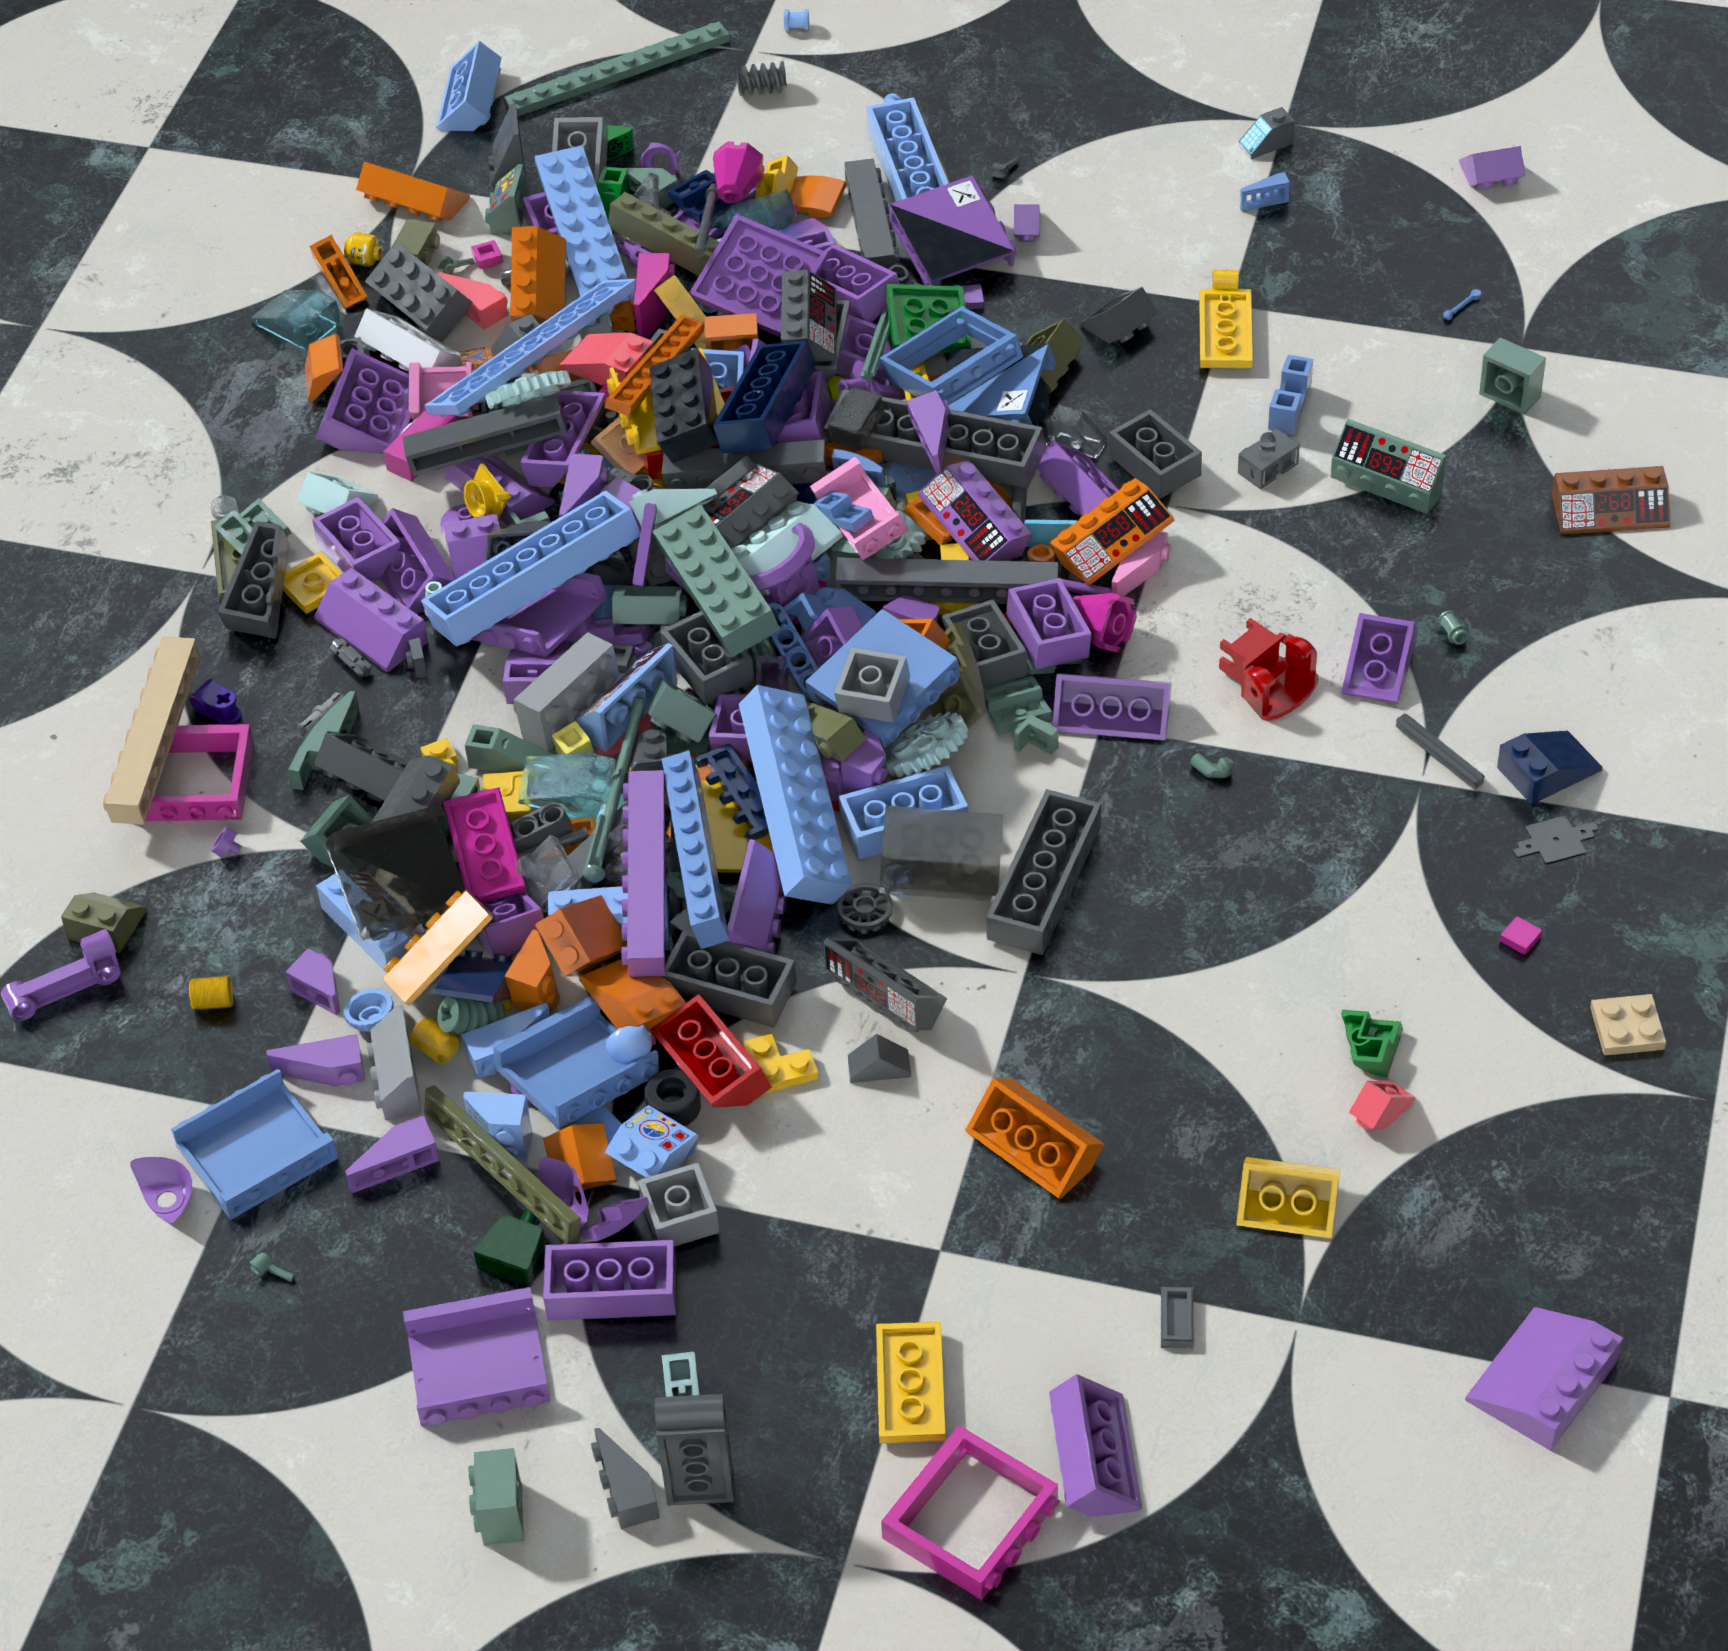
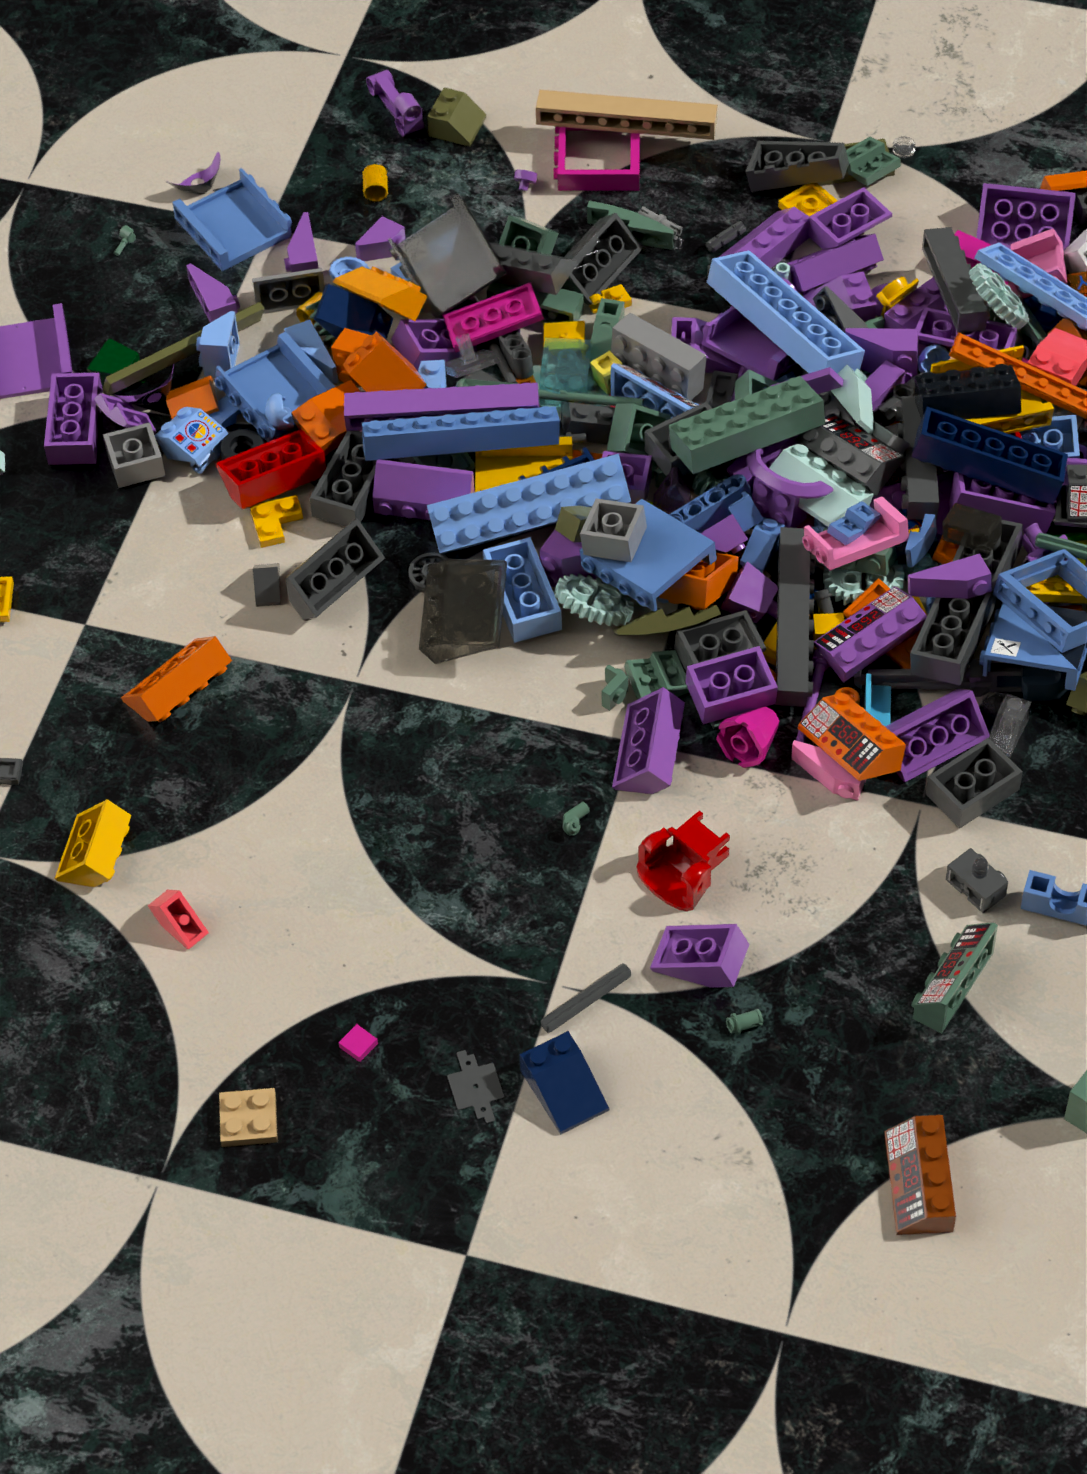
camera: 90 degrees right, 5 degrees up
dark purple piece [188,678,242,725] -> none
light aqua slope [298,471,378,515] -> none
dark grey brick [986,789,1101,955] -> none
green slope [1341,1010,1403,1077] -> none

